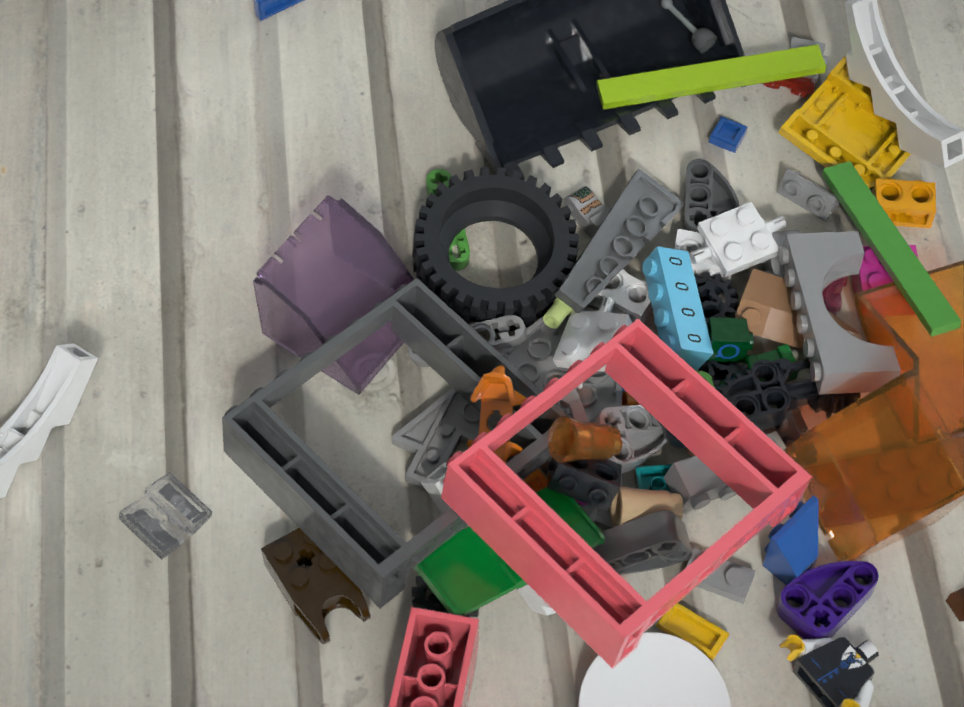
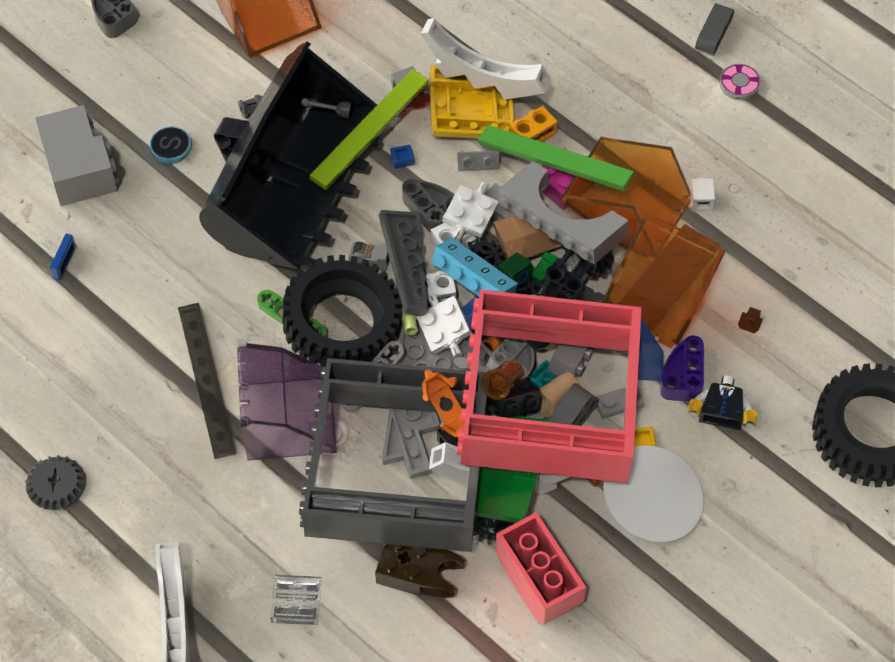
camera: 40 degrees left, 0 degrees up
none -> dark grey gear [25,455,85,510]
none -> clear smoke tile [178,302,236,459]

